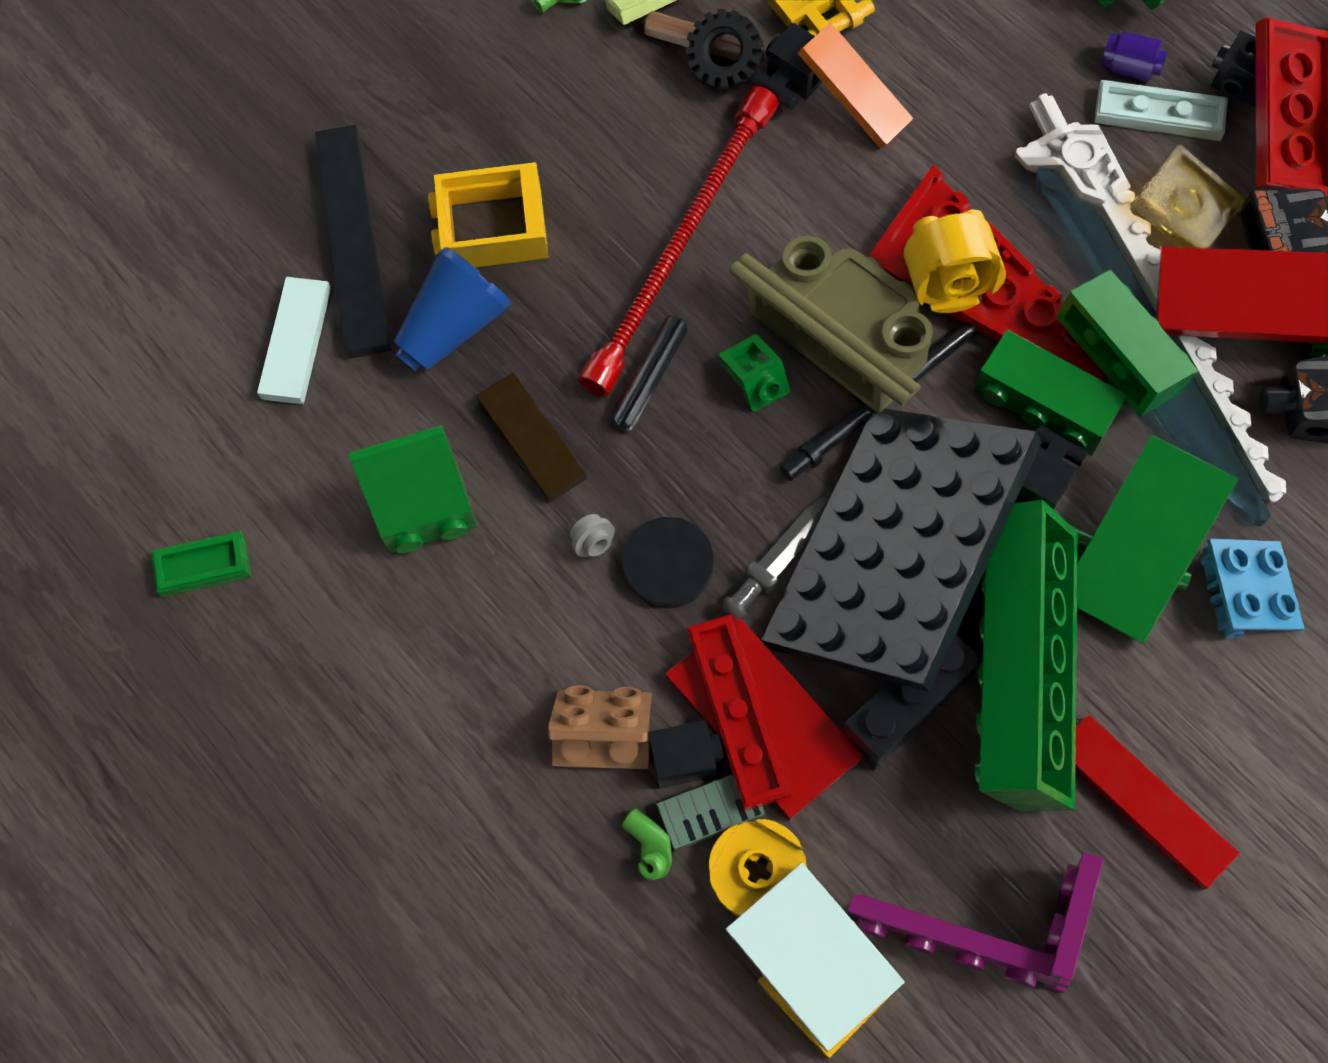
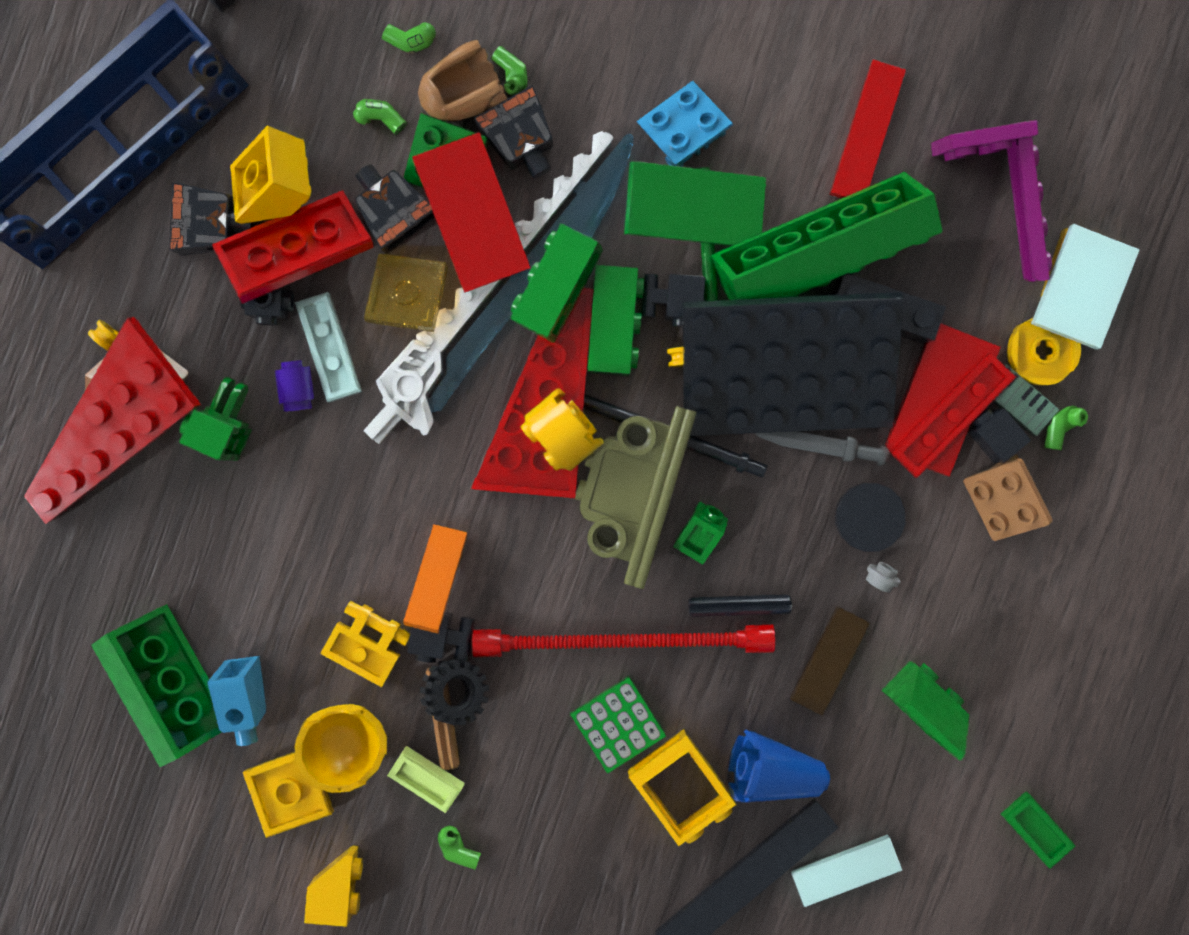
camera: 125 degrees left, 20 degrees up
none -> tile [570,676,666,774]

